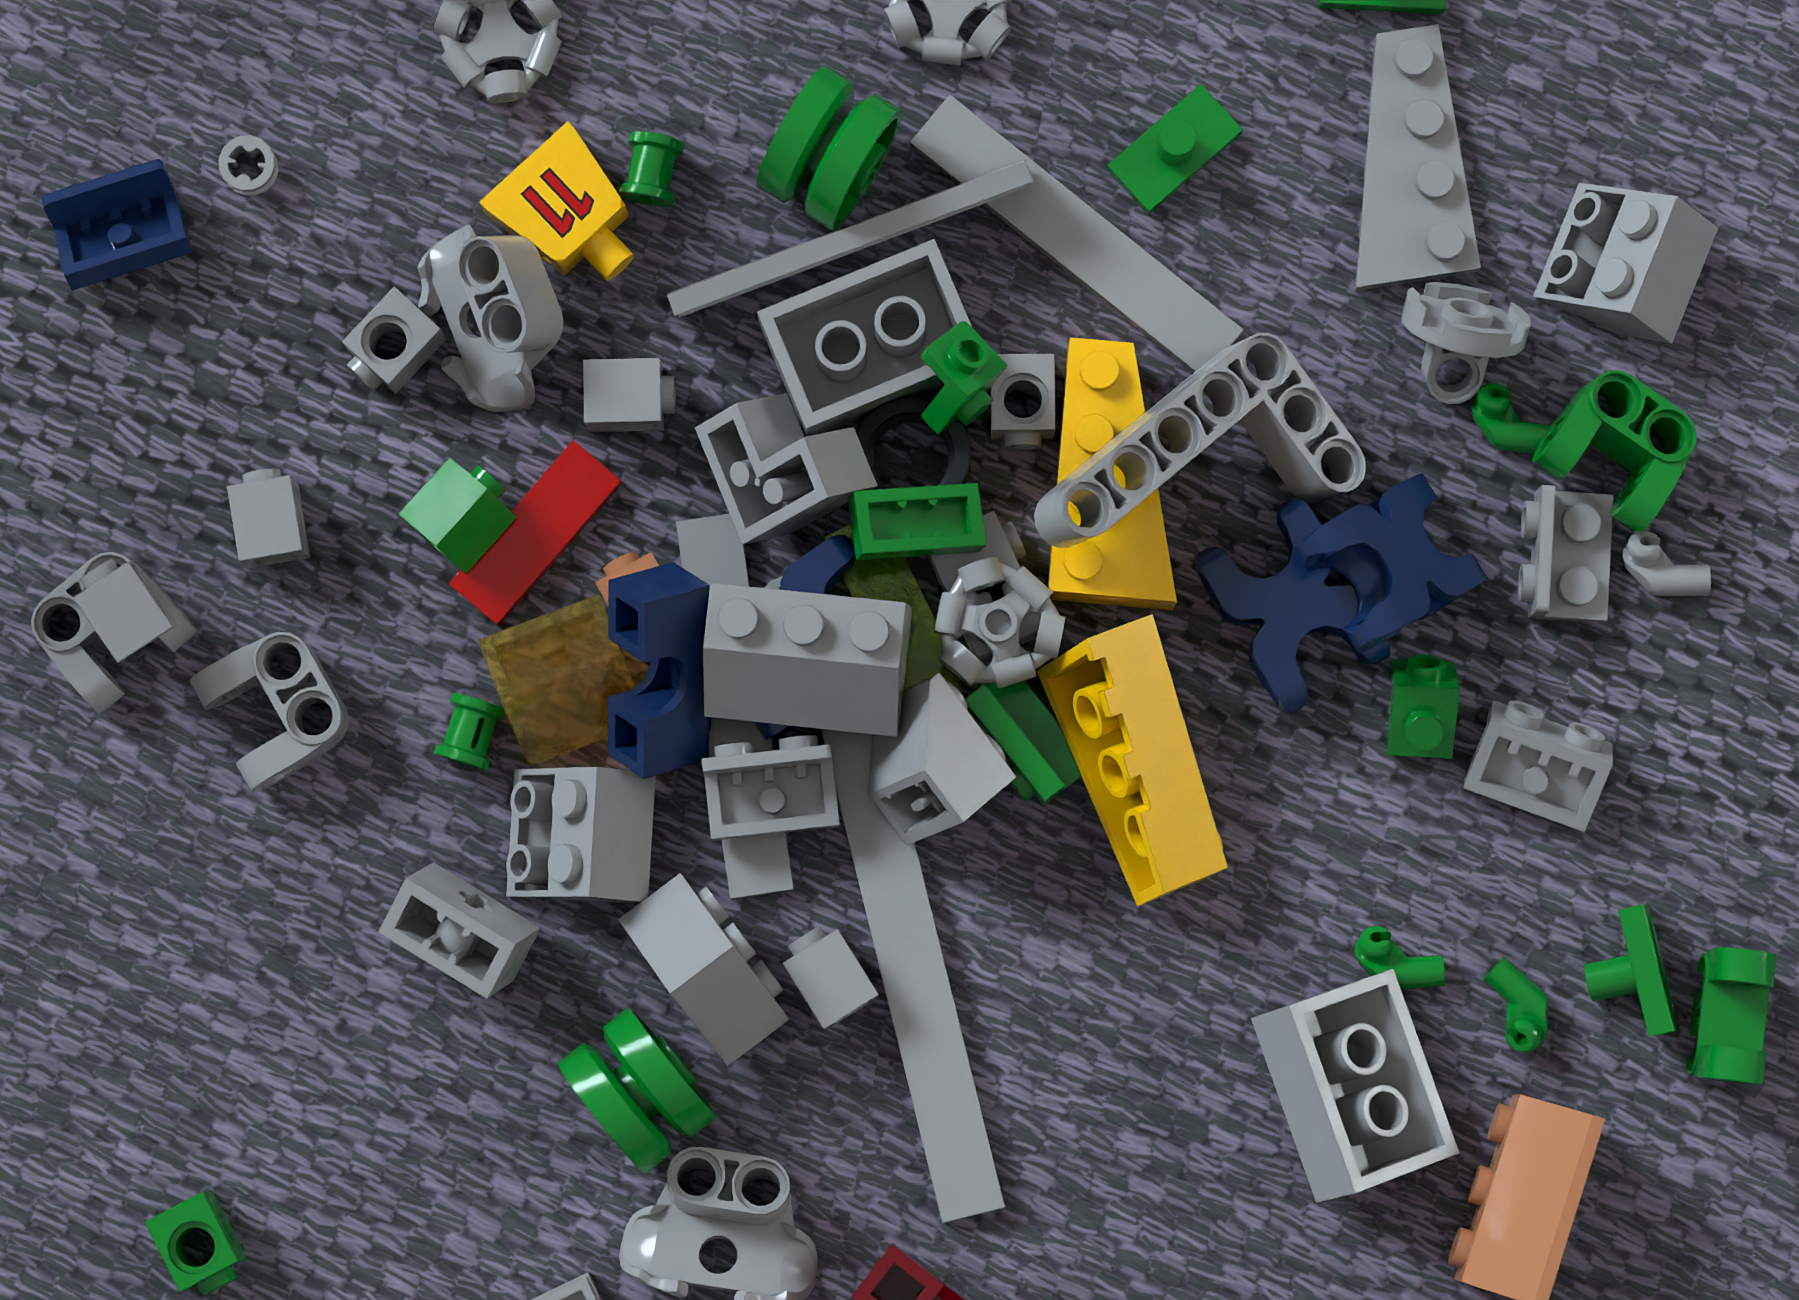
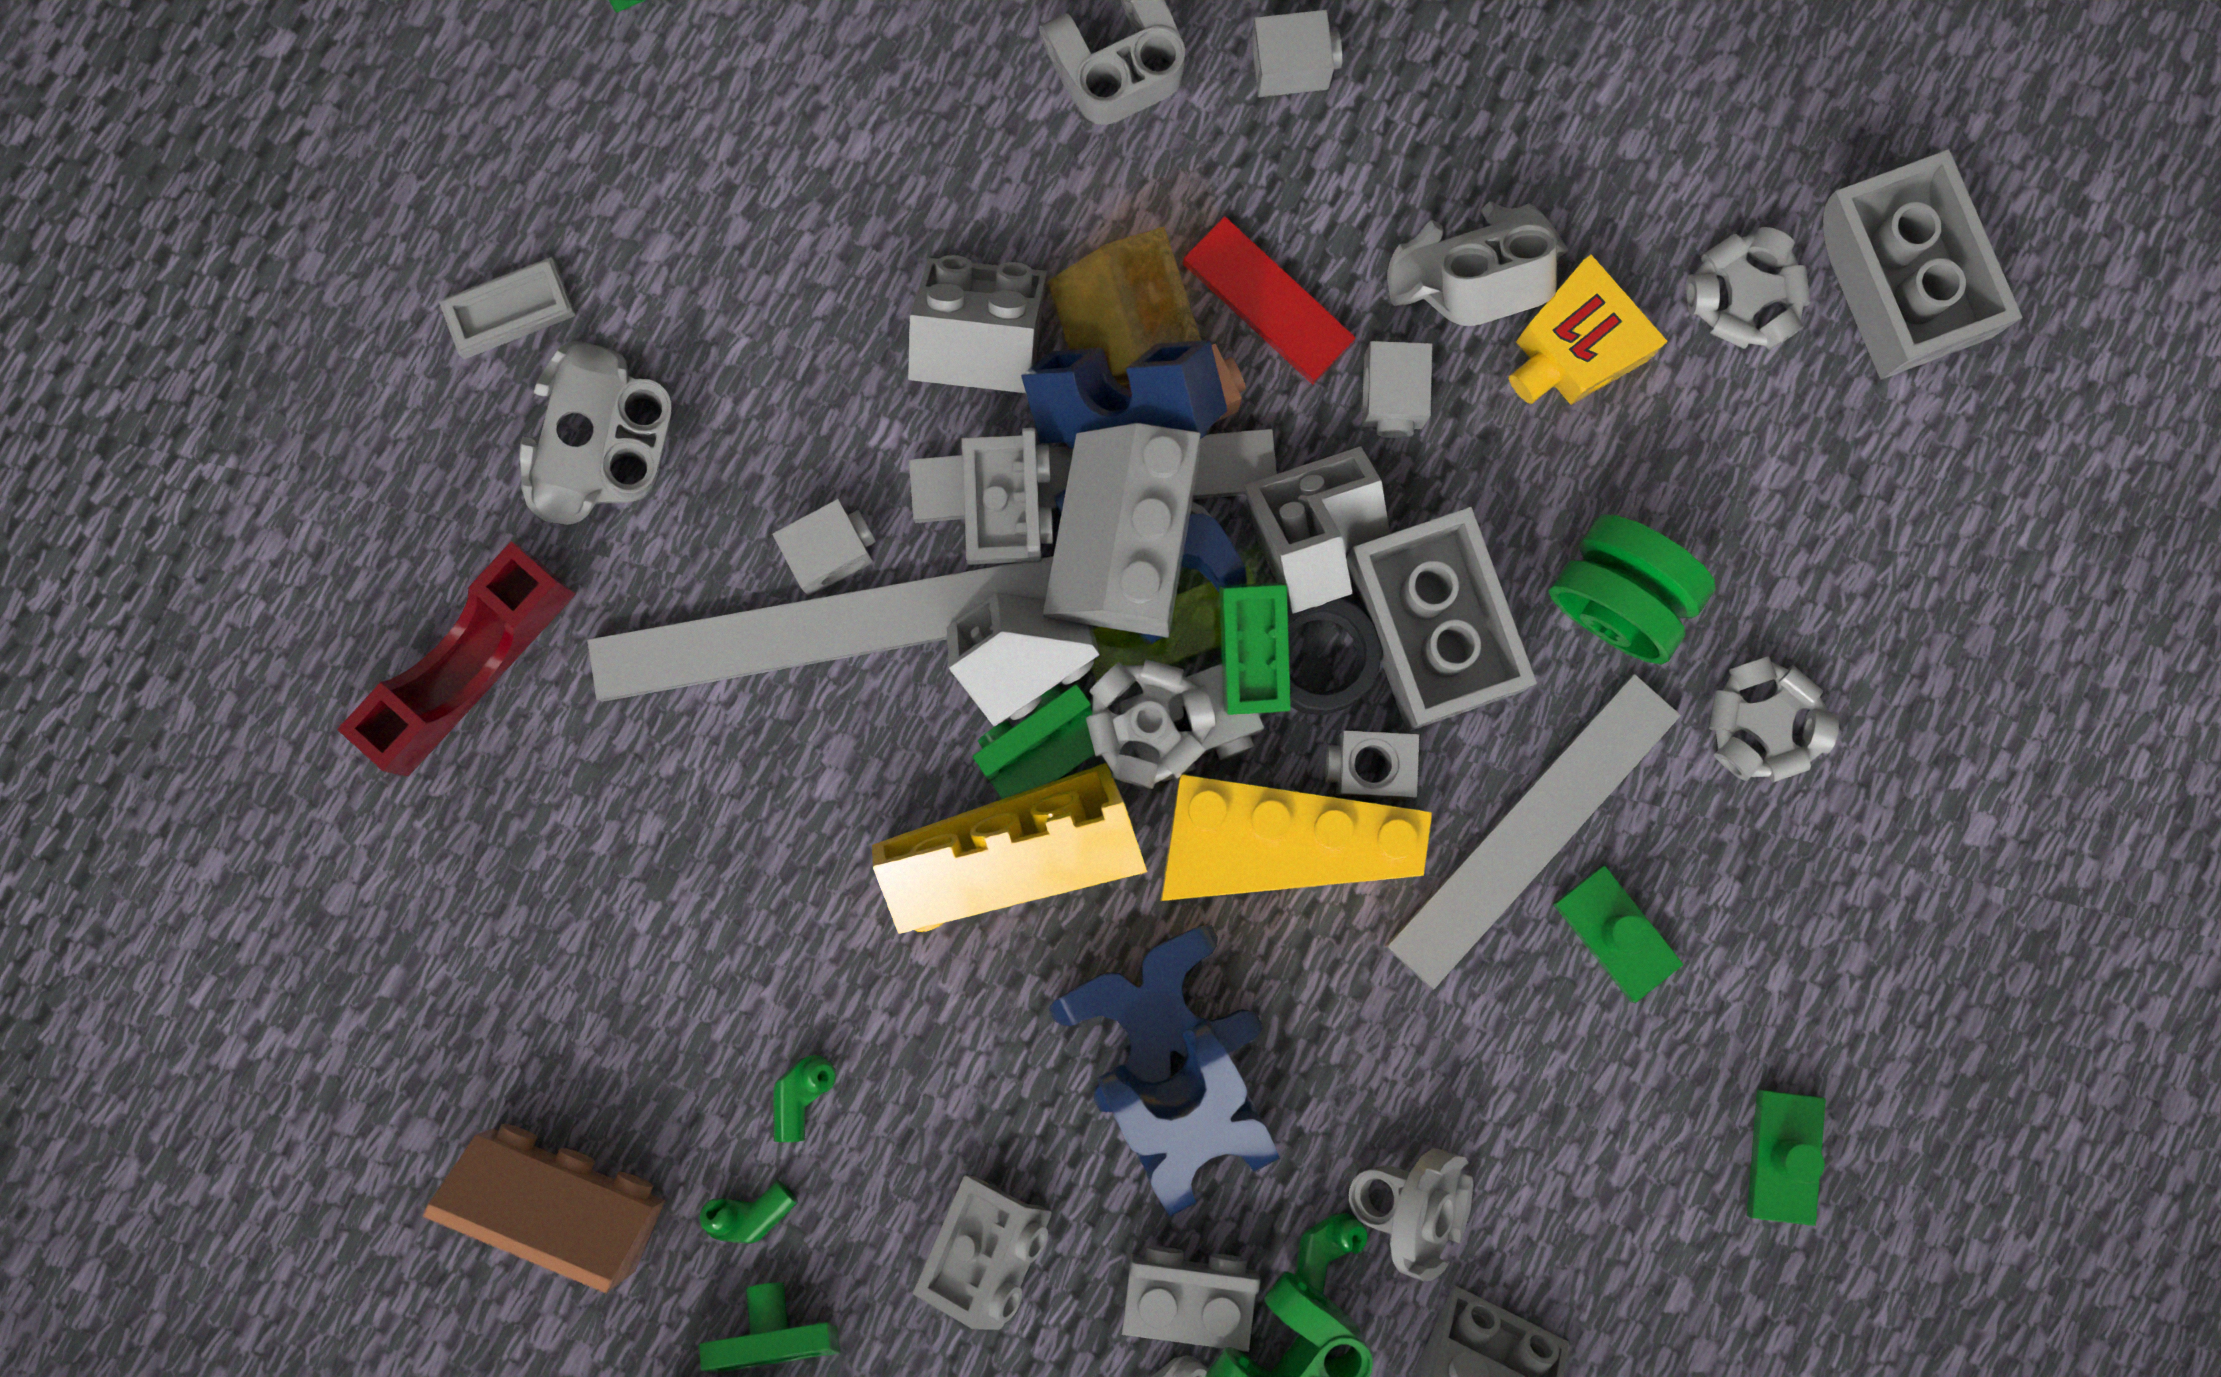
camera: 90 degrees right, 0 degrees up
light grey bush [219,135,278,196] -> none
light grey brick [342,287,447,394] -> none
light grey brick [378,862,541,998] -> none
brick [399,458,517,574] -> none
green bush [433,693,507,771] -> none
green wheel [557,1007,717,1175] -> none
green bush [618,131,685,208] -> none
light grey brick [618,873,789,1066] -> none
light grey tile [667,160,1034,318] -> none
green bracket [921,321,1008,435] -> none
light grey beam [1034,333,1366,548] -> none
light grey slope [1251,969,1459,1203] -> none
light grey wing [1355,24,1481,291] -> none
green bracket [1387,654,1460,759] -> none

